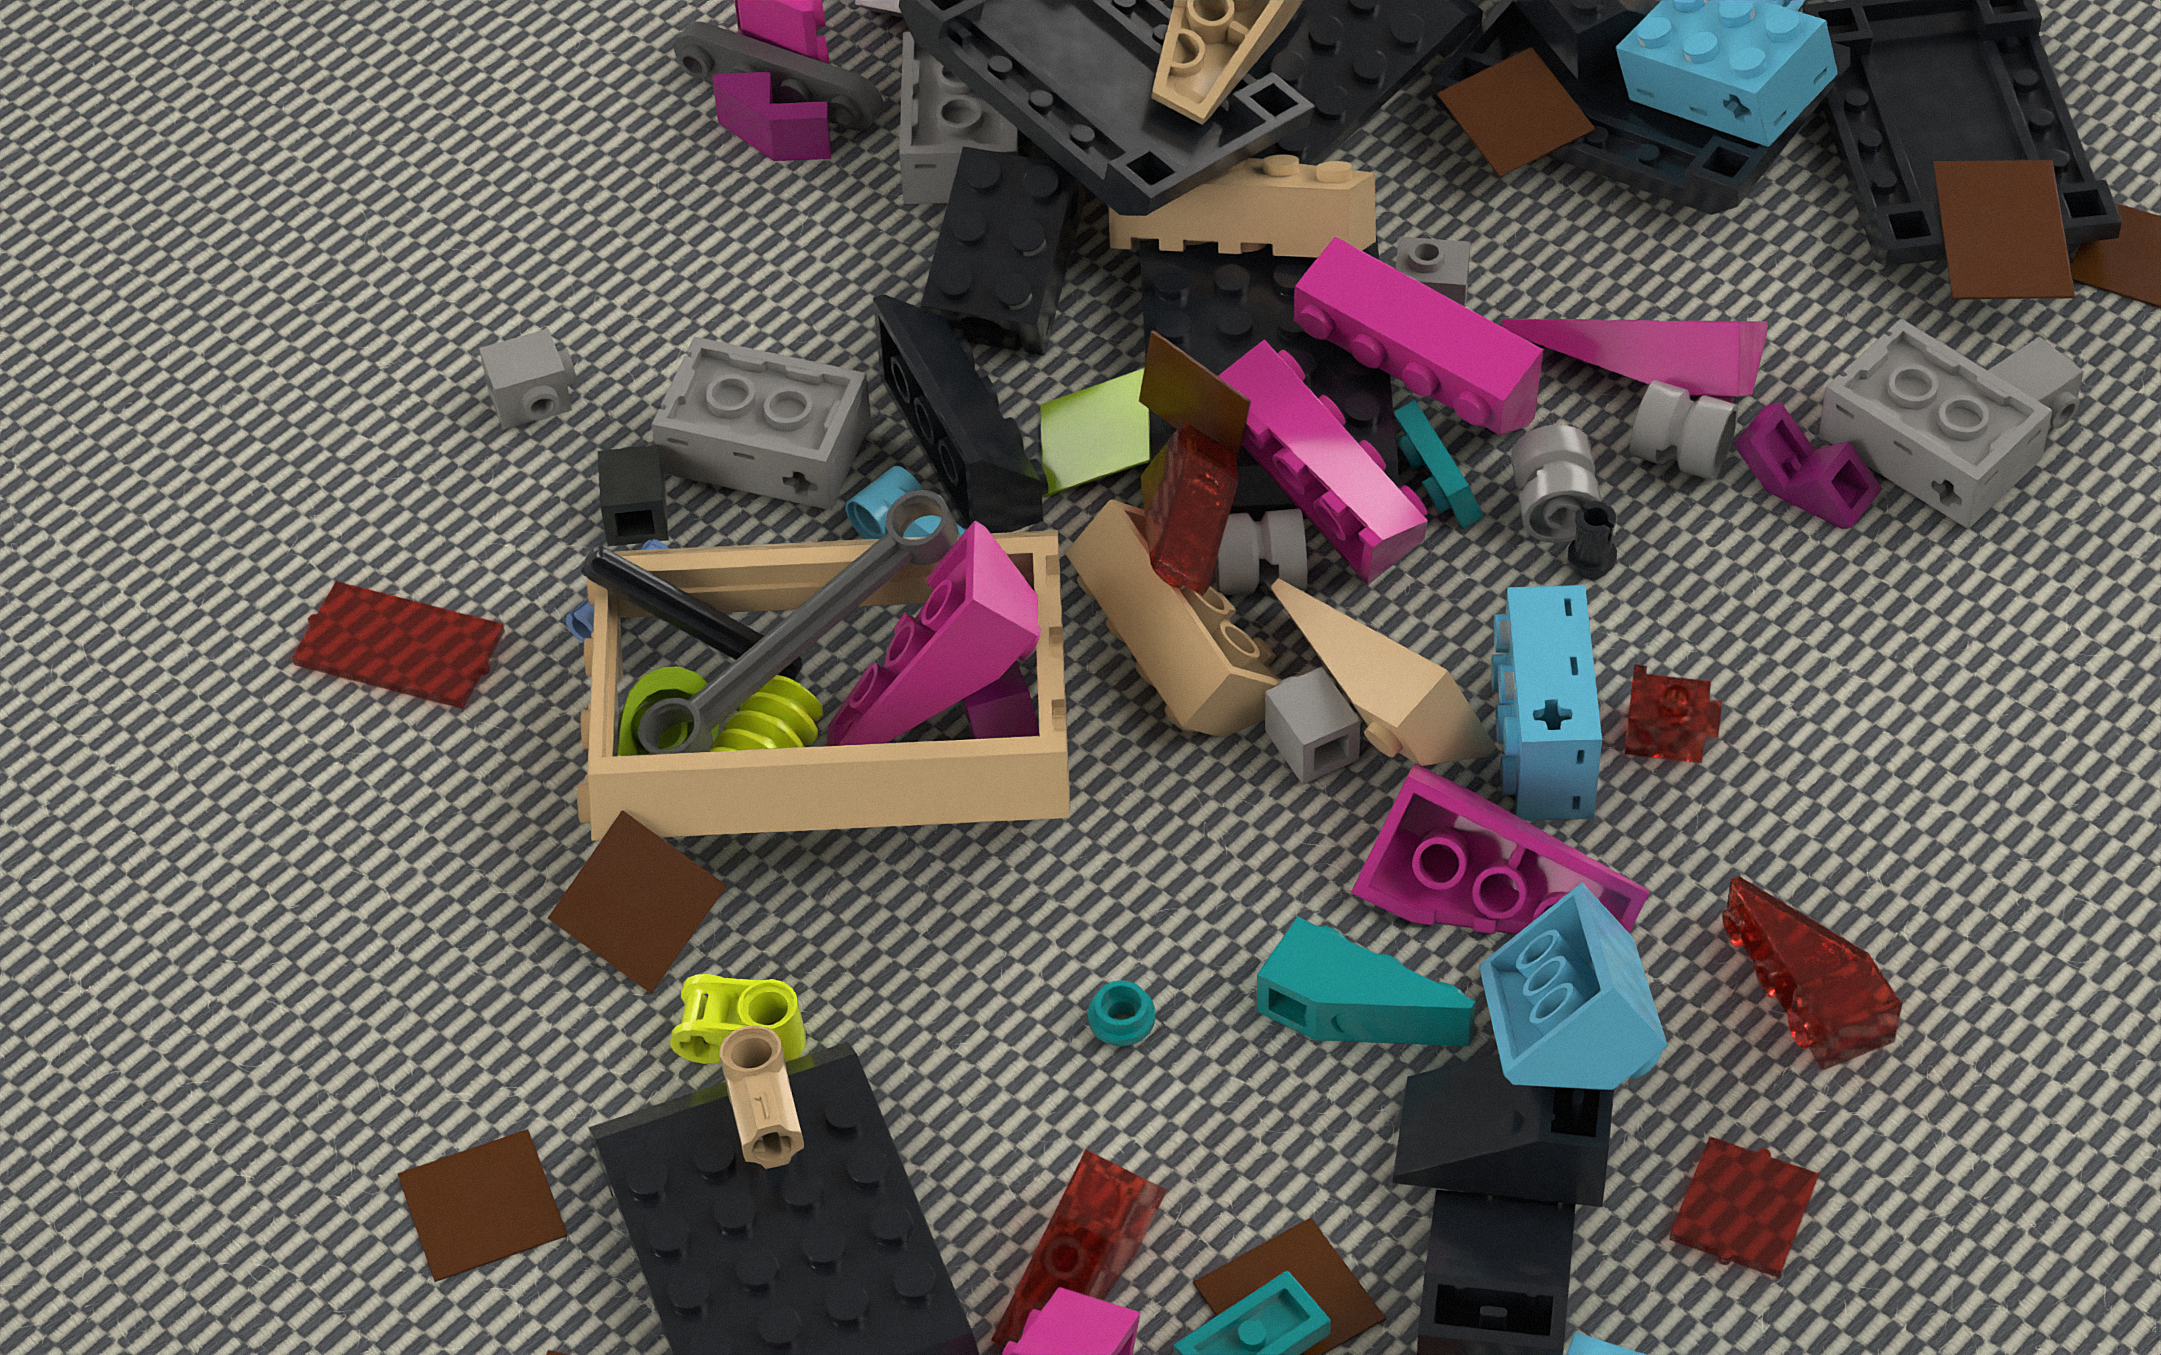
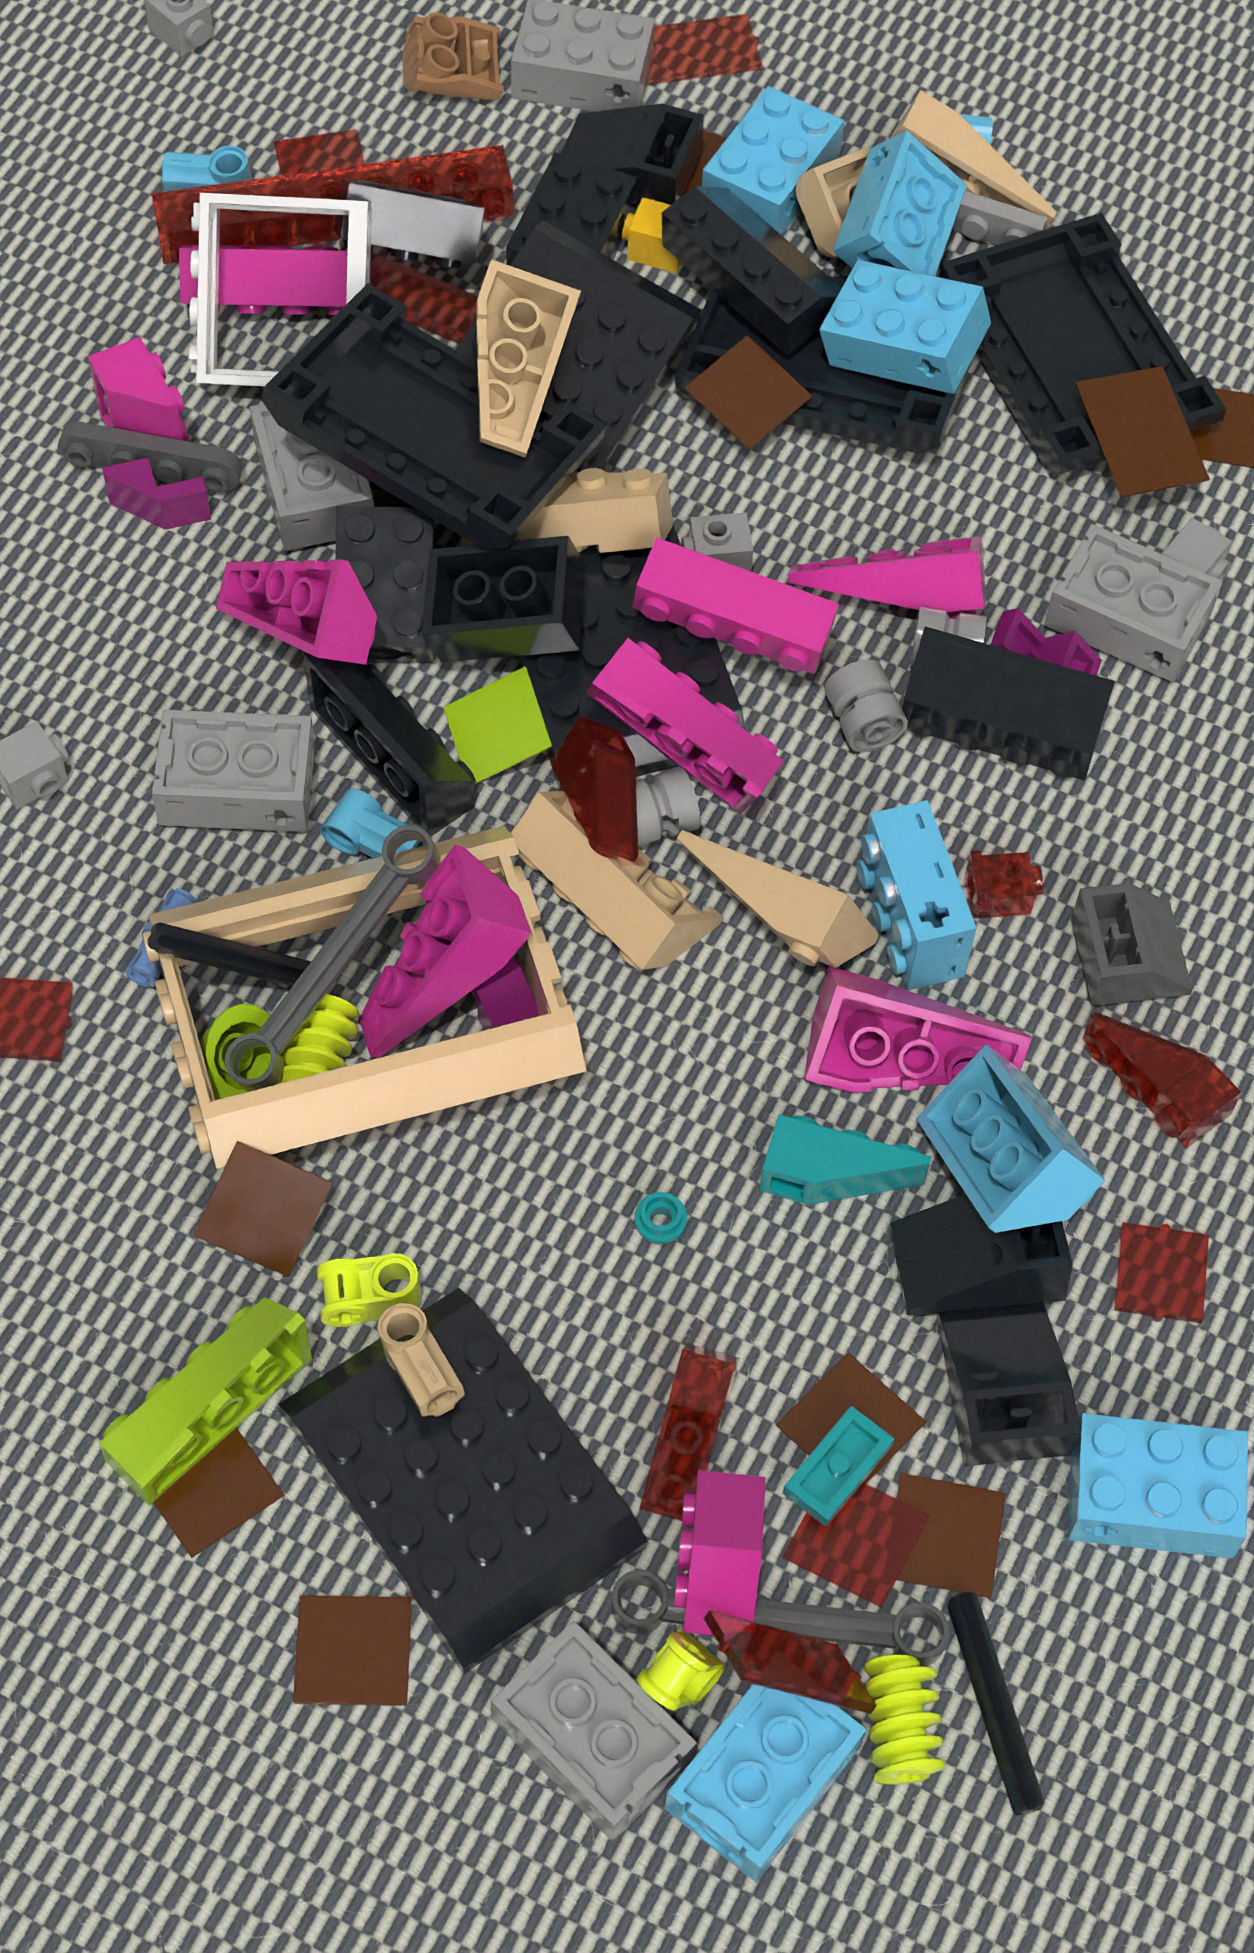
camera: 20 degrees left, 10 degrees up
pearl dark grey brick [597,445,669,547] -> none
reddish brown piece [1139,330,1251,471] -> none
light grey brick [1265,667,1360,785] -> none
teal plate [1394,400,1484,529] -> none
black pin [1567,501,1617,579] -> none
none -> lime wedge [99,1297,312,1506]
none -> dark pink wedge [216,560,378,665]
none -> black brick [421,535,586,663]
none -> black slope [902,626,1115,781]
none -> dark grey slope [1071,883,1193,1006]

